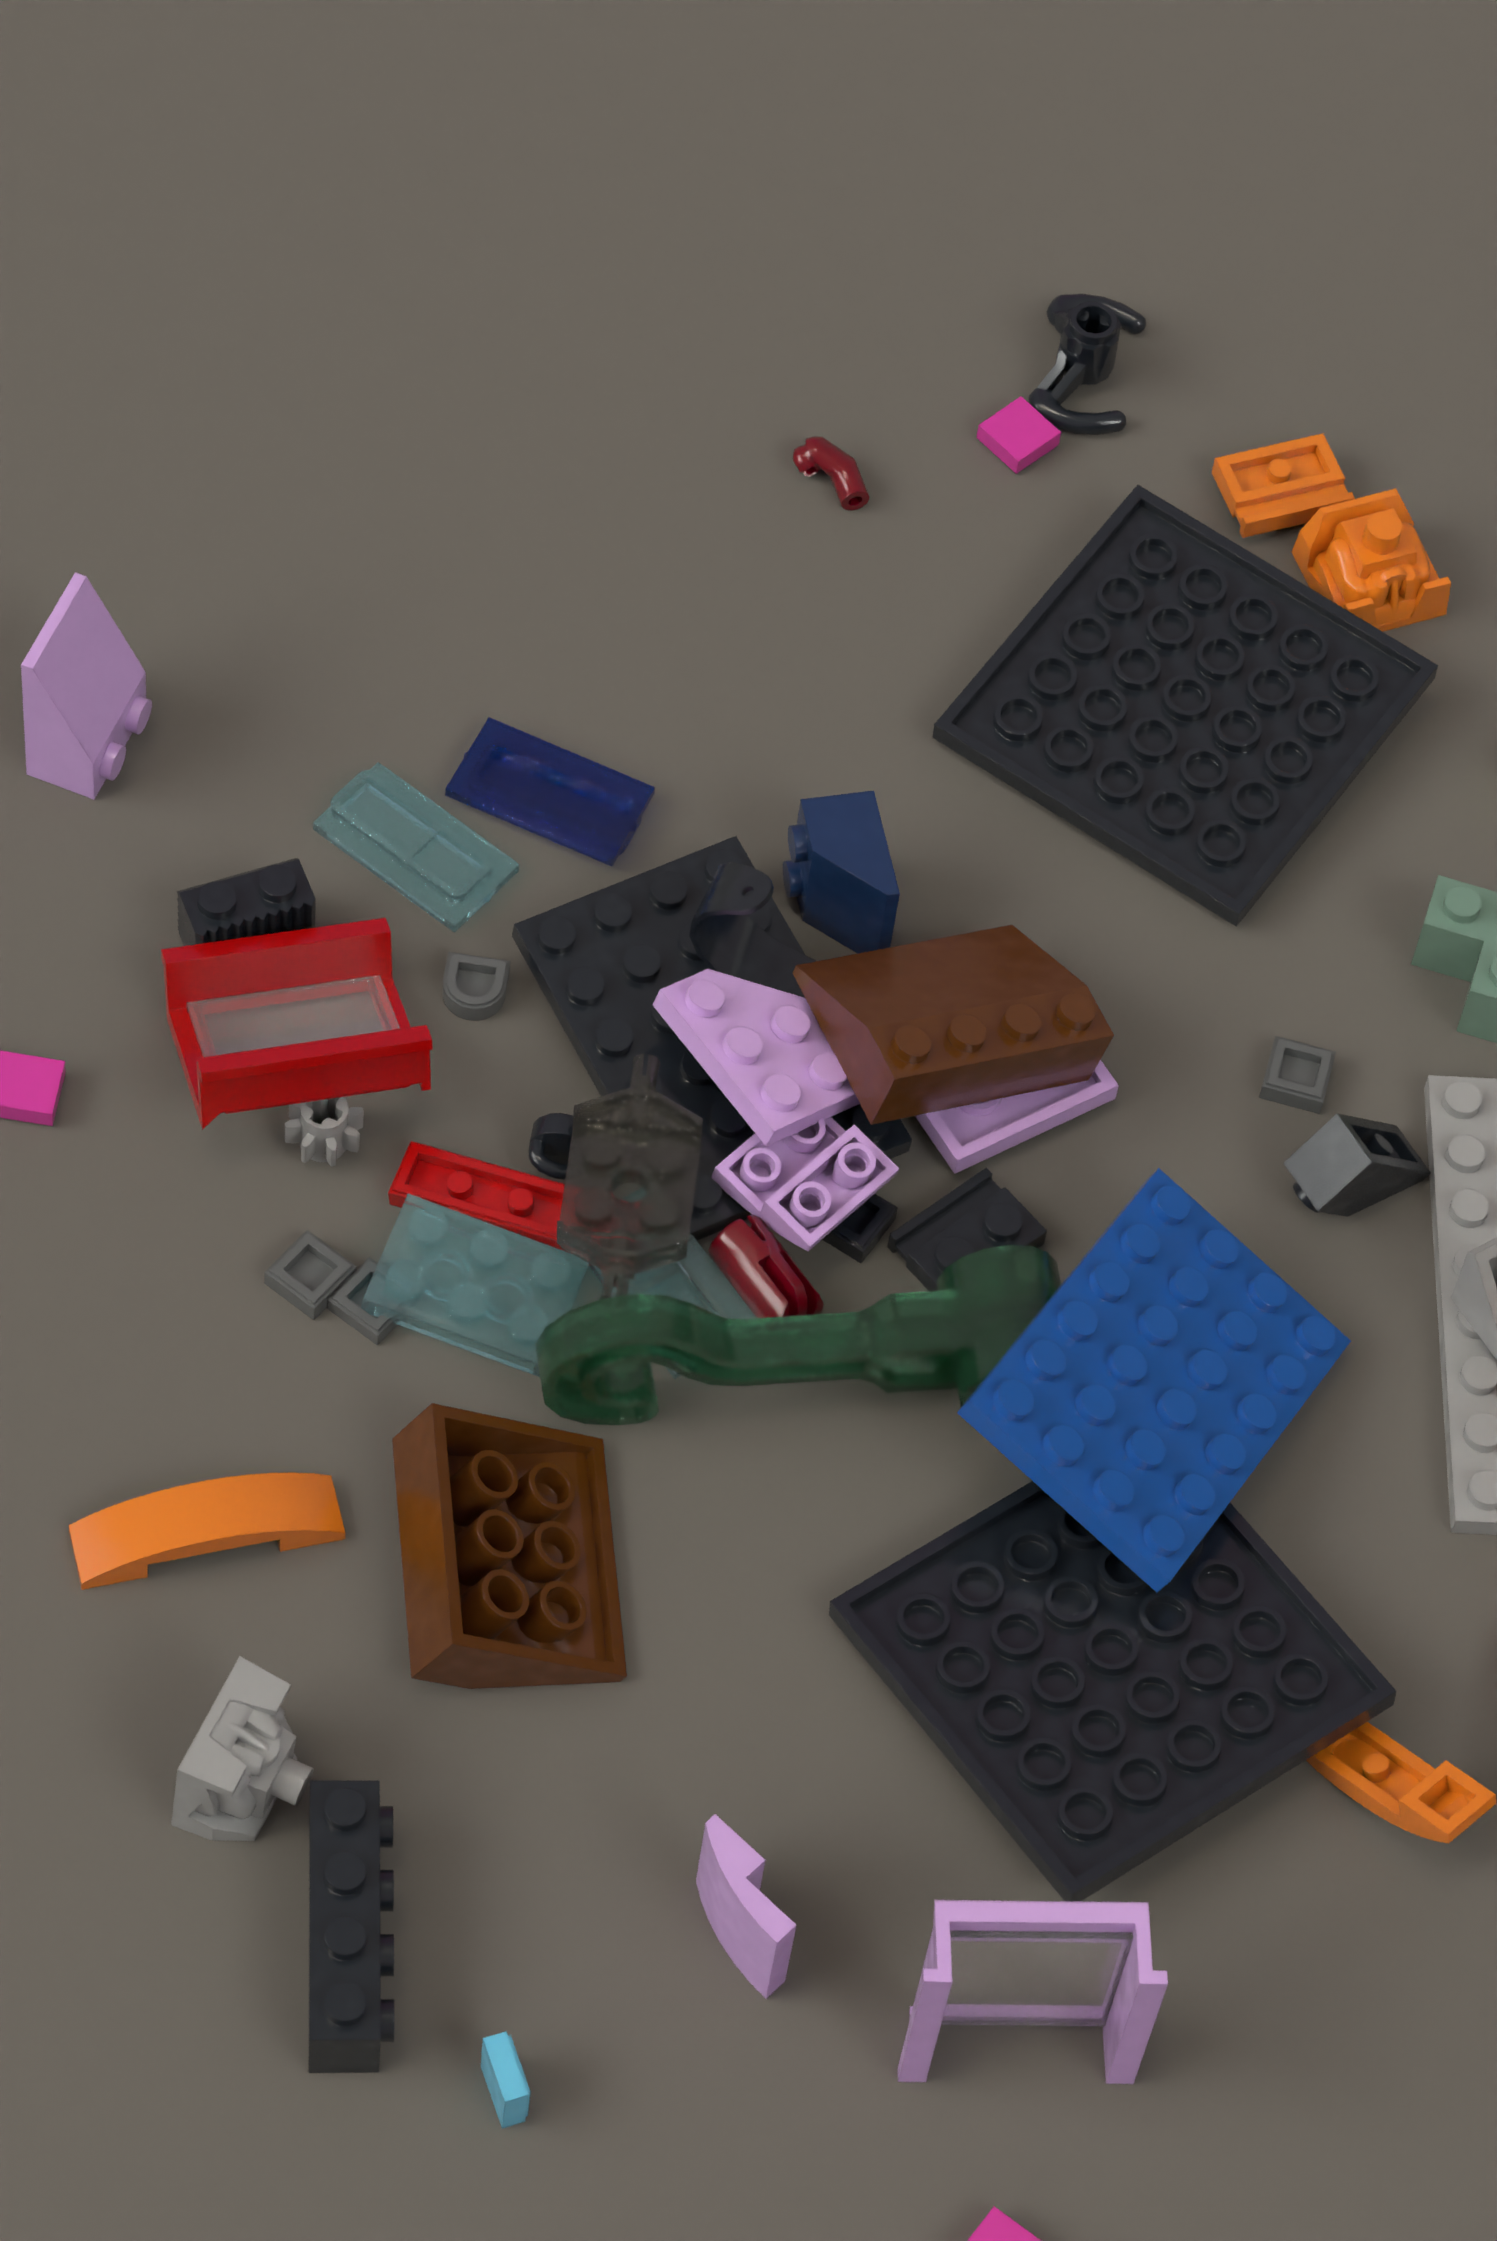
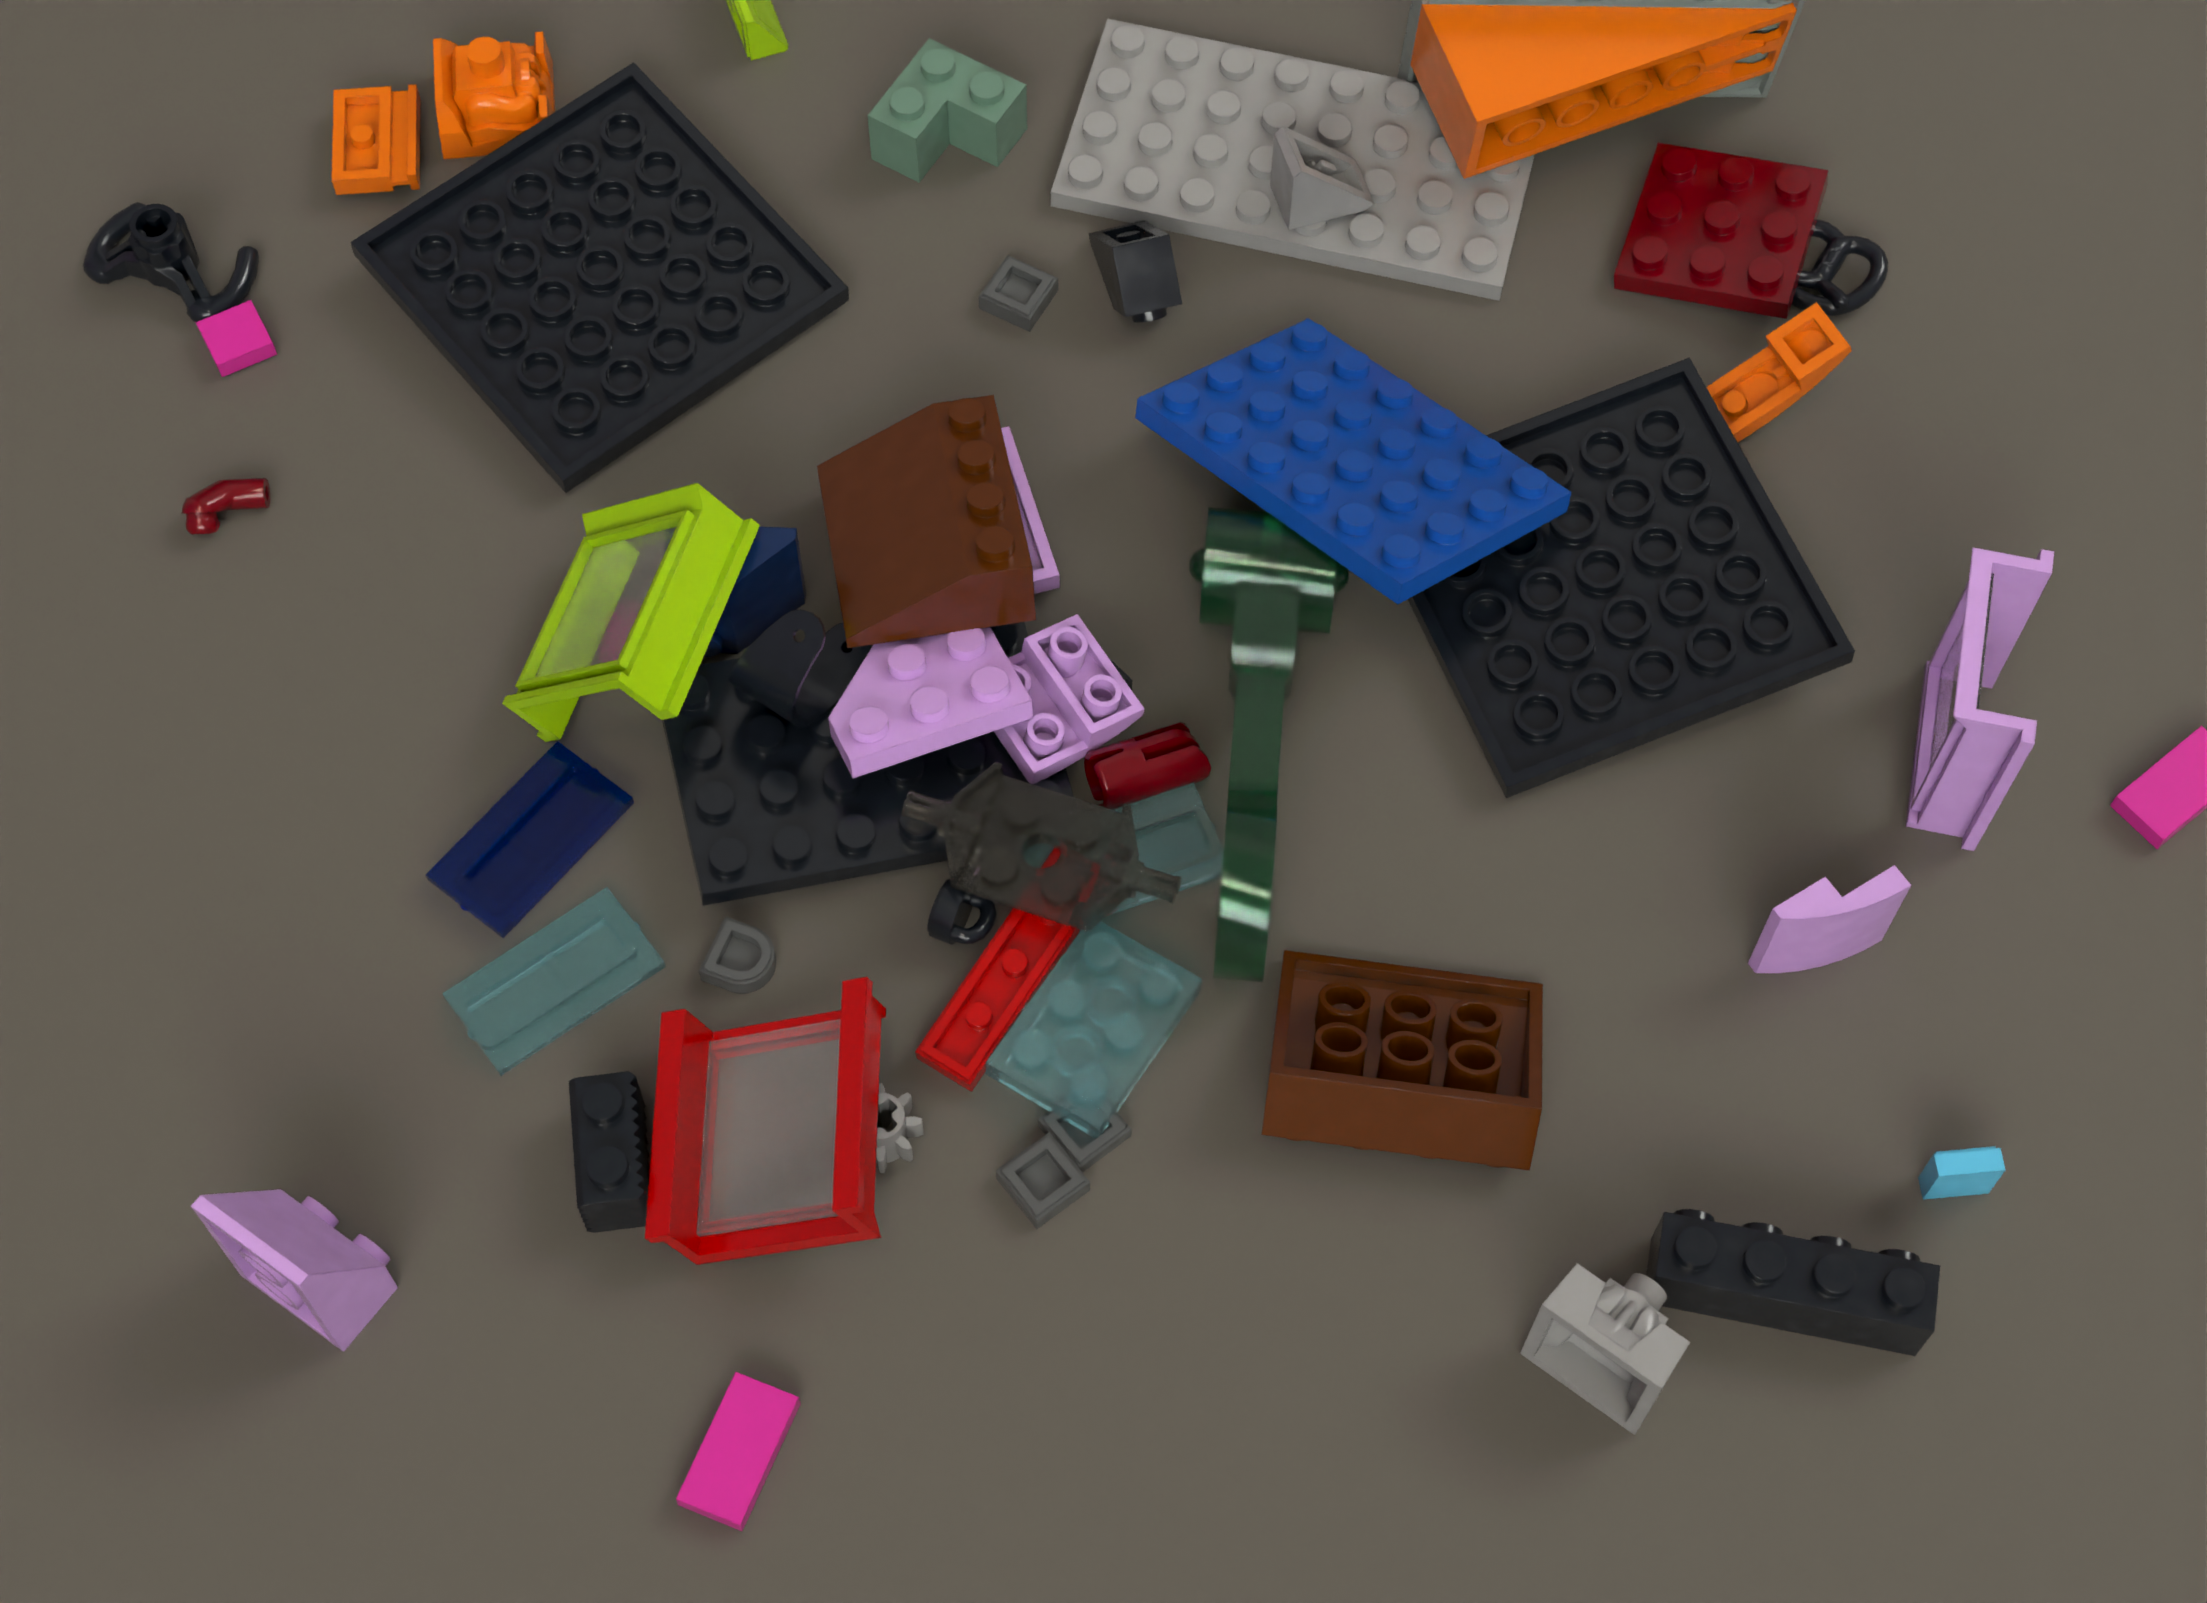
camera: 70 degrees left, 5 degrees up
orange slope [69,1472,345,1590] -> none
black plate [887,1167,1047,1311] -> none
none -> lime piece [502,483,760,742]

